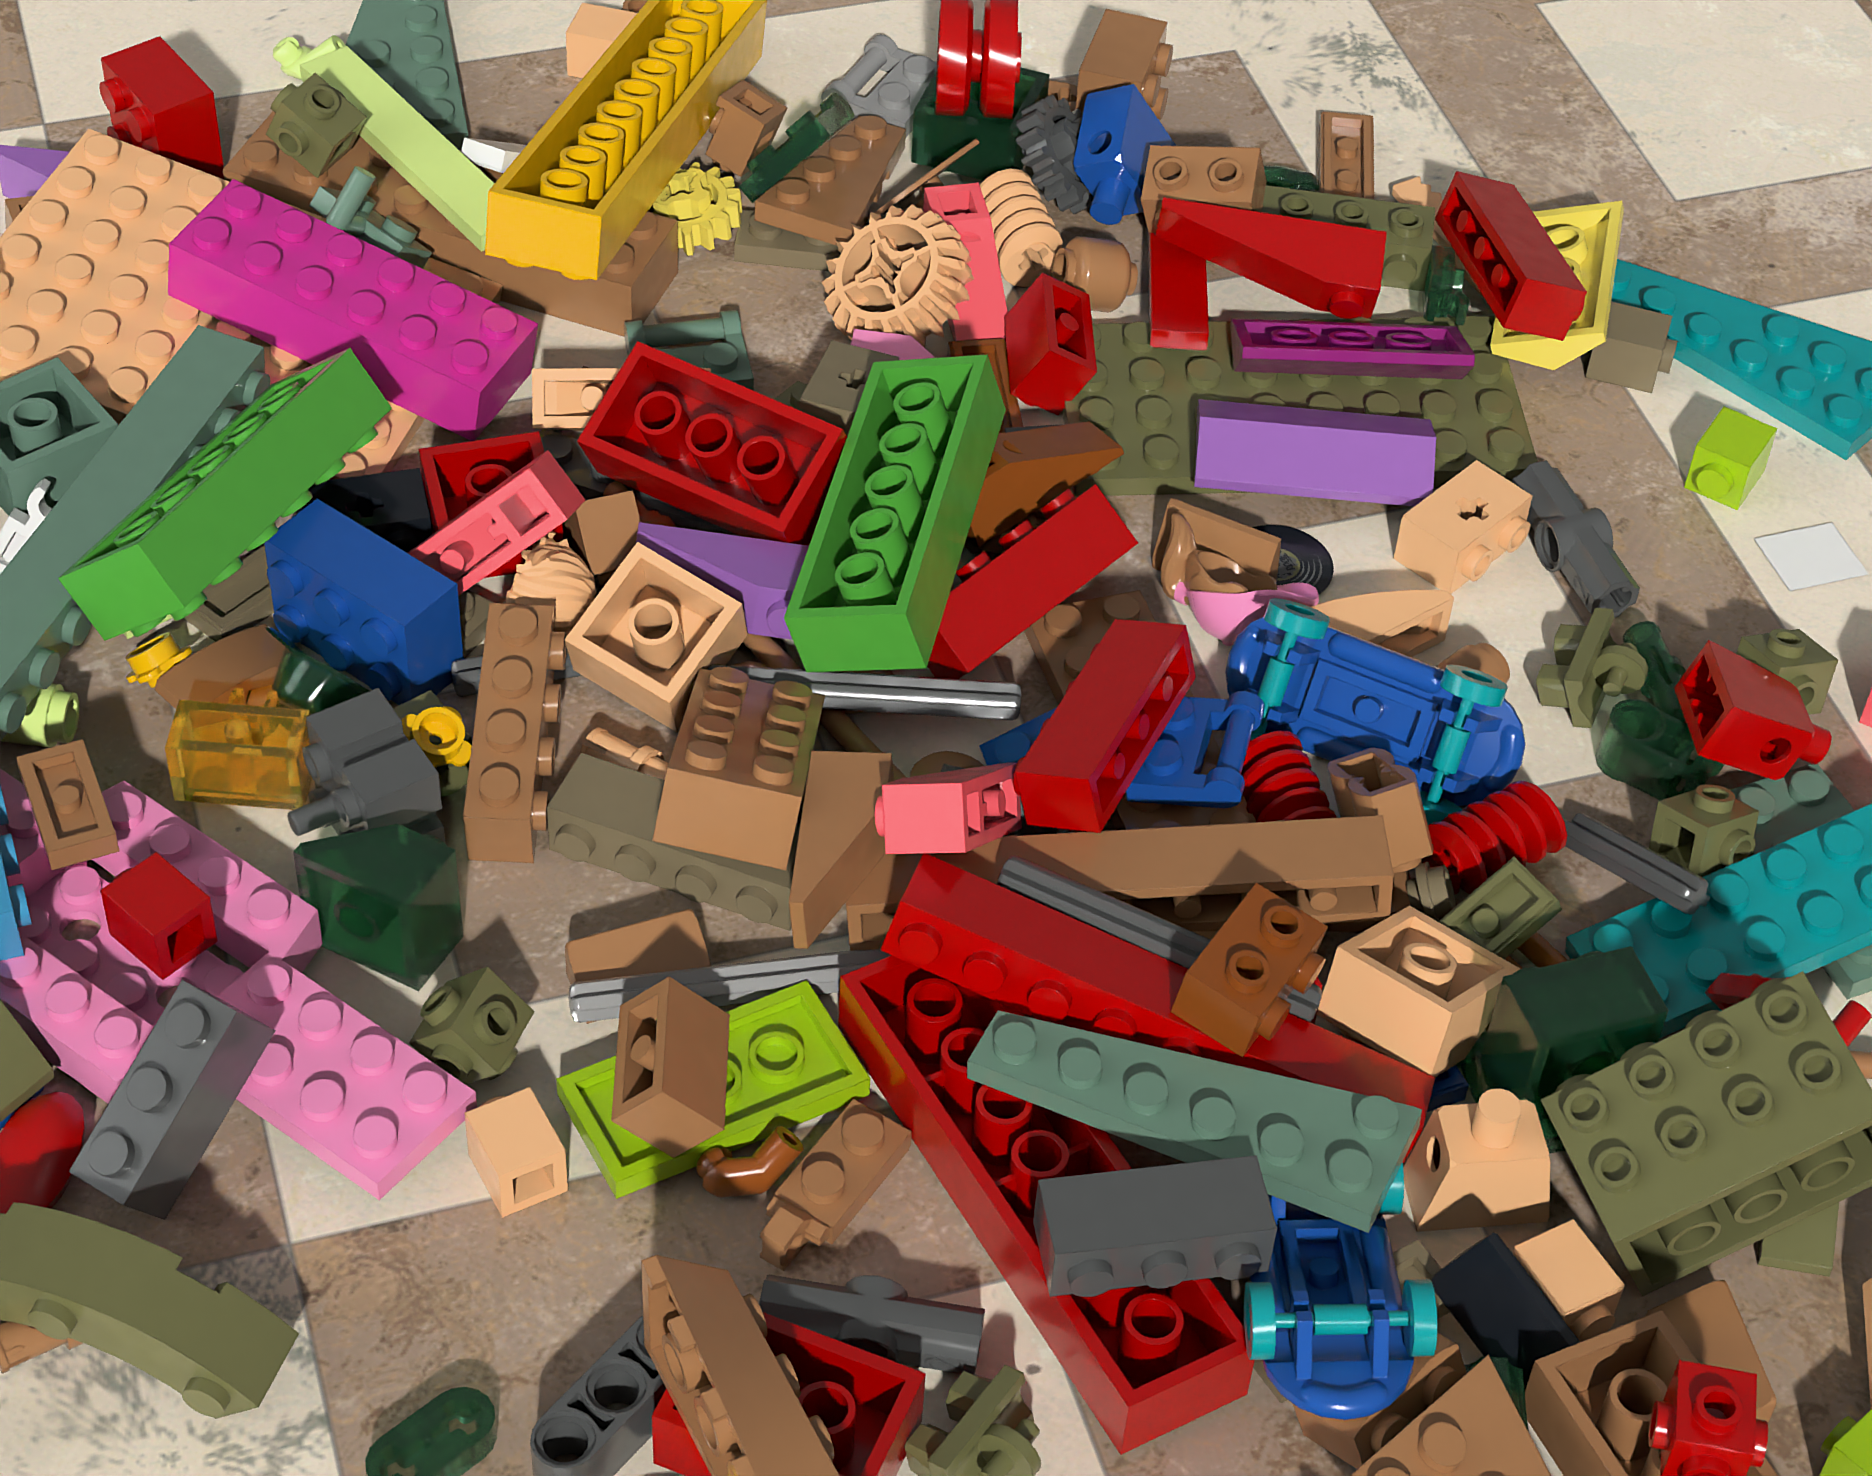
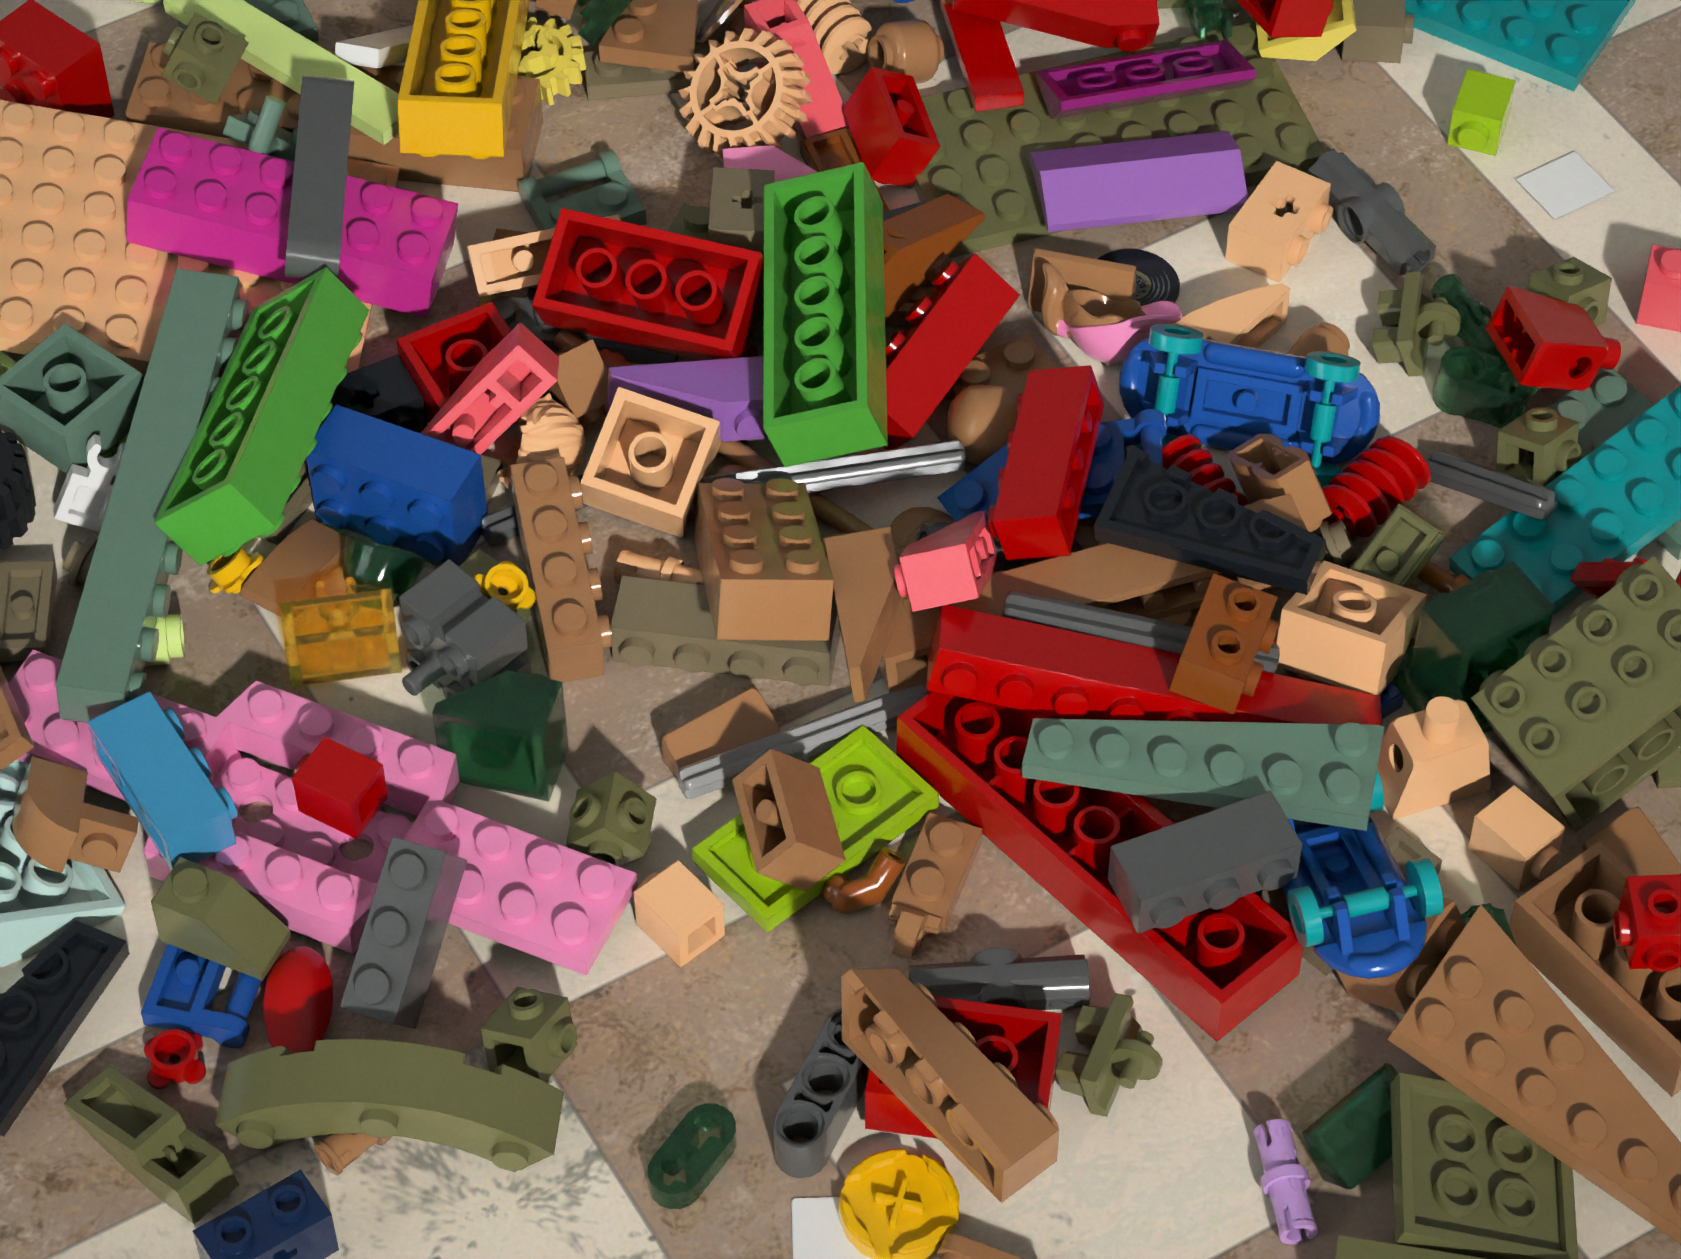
camera: 10 degrees left, 5 degrees up
medium nougat plate [16,739,120,870] -> none
black slope [1430,1232,1580,1397] -> none
none -> dark grey beam [285,75,354,279]
none -> olive brick [480,986,577,1082]
none -> medium nougat hair [946,384,1018,464]
none -> black wing [1094,445,1326,595]

